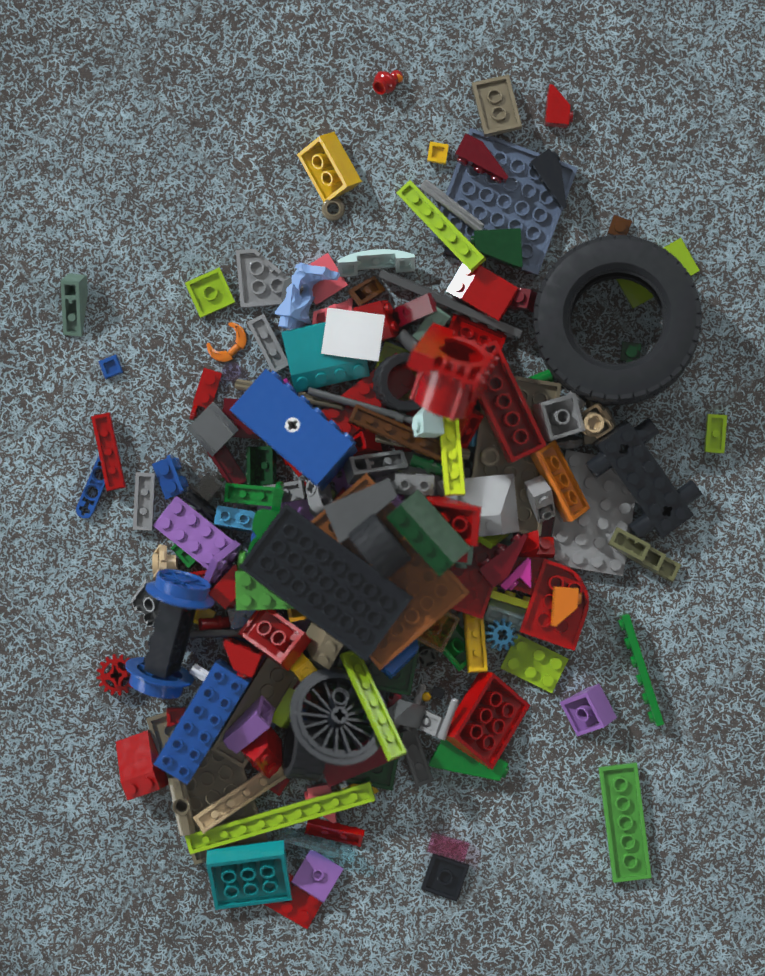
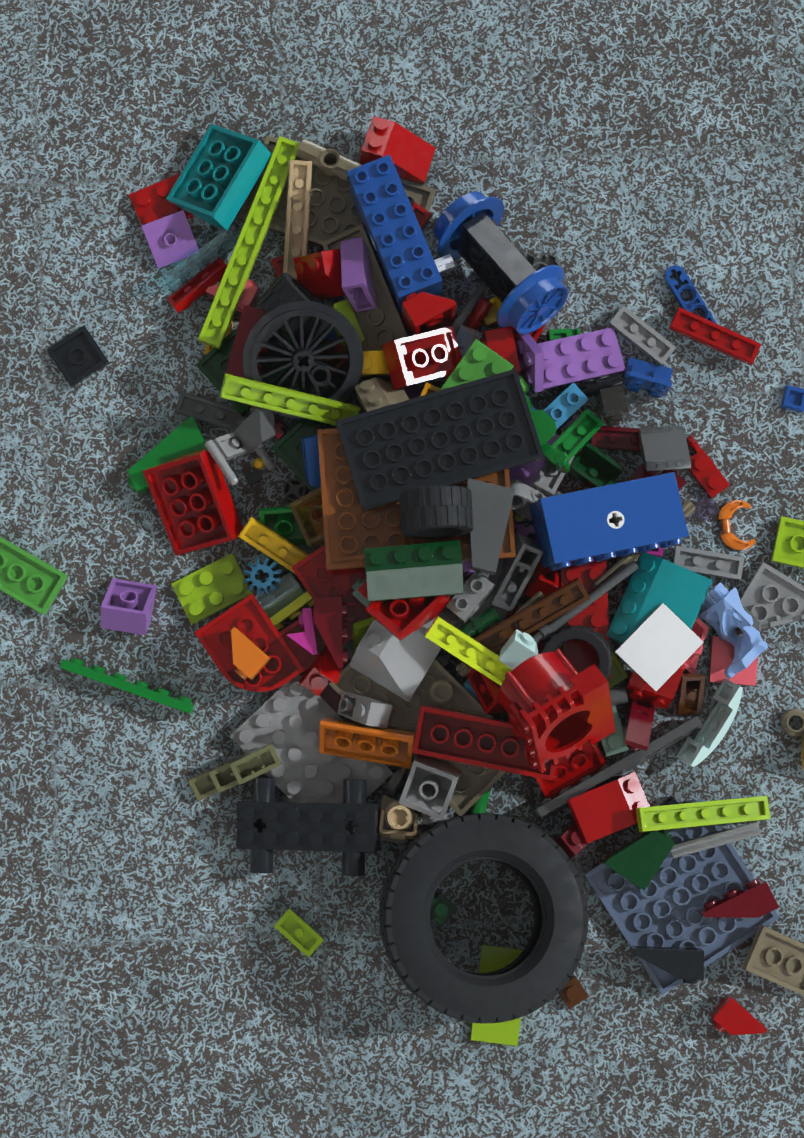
camera: 130 degrees right, 5 degrees down
red gear [96,654,133,696] -> none
tan piece [152,544,178,580] -> none
yellow plate [427,141,449,165] -> none
clear pink plate [427,832,469,862] -> none

